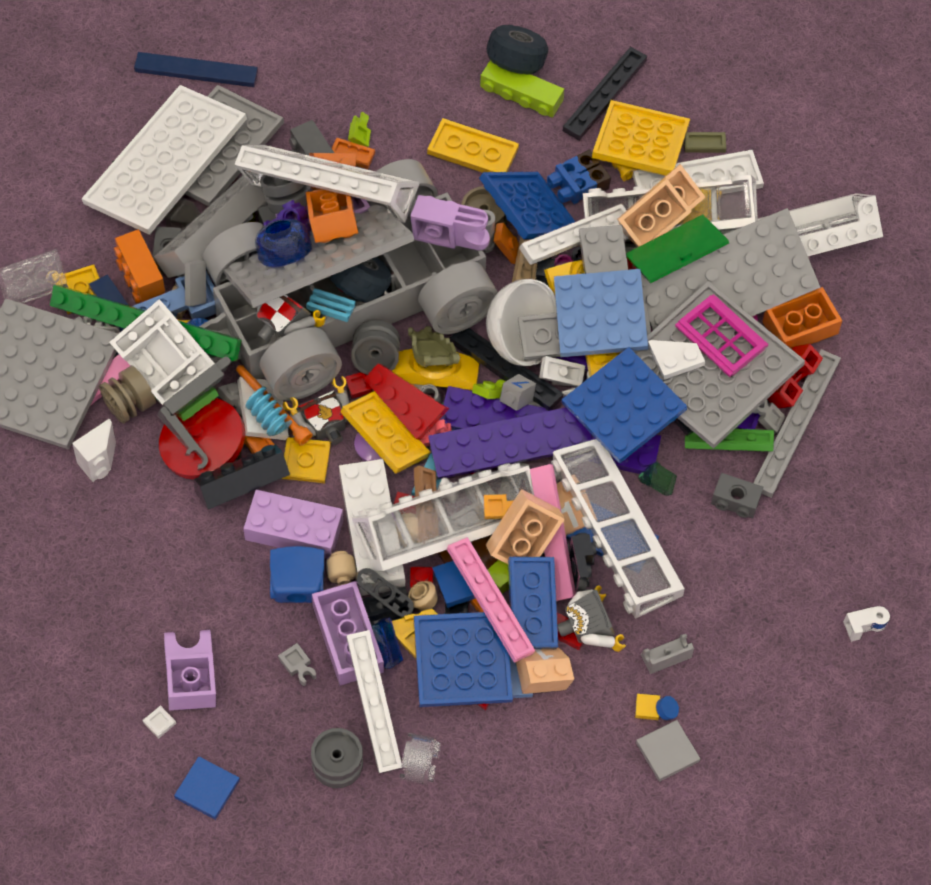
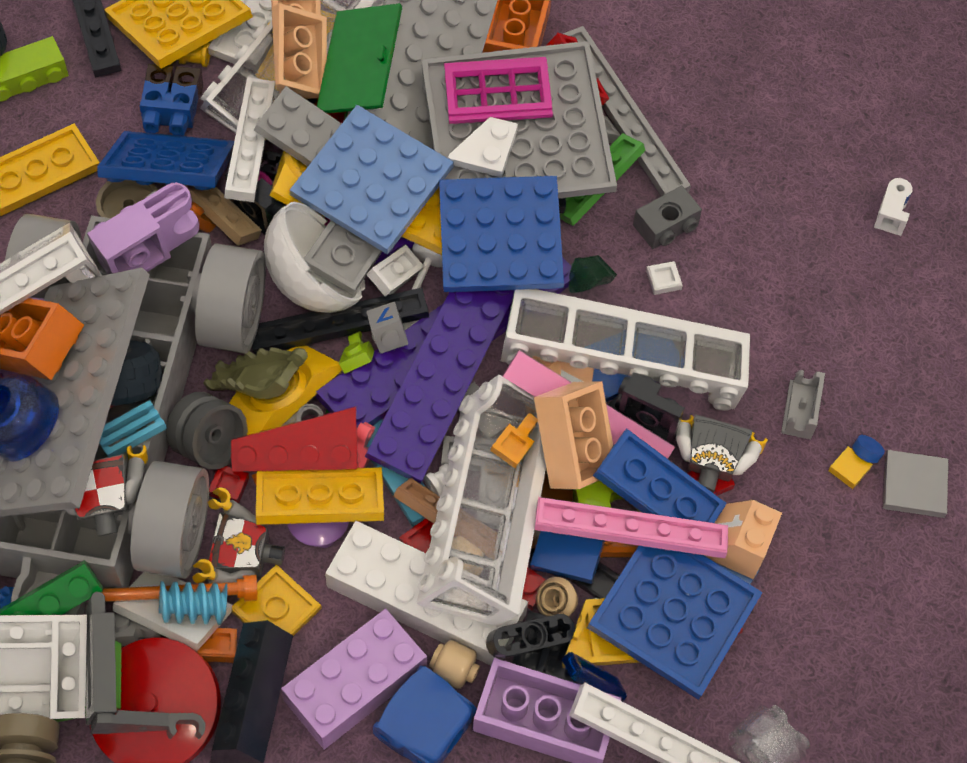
camera: 55 degrees left, 0 degrees up
none -> white tile [646,261,683,295]

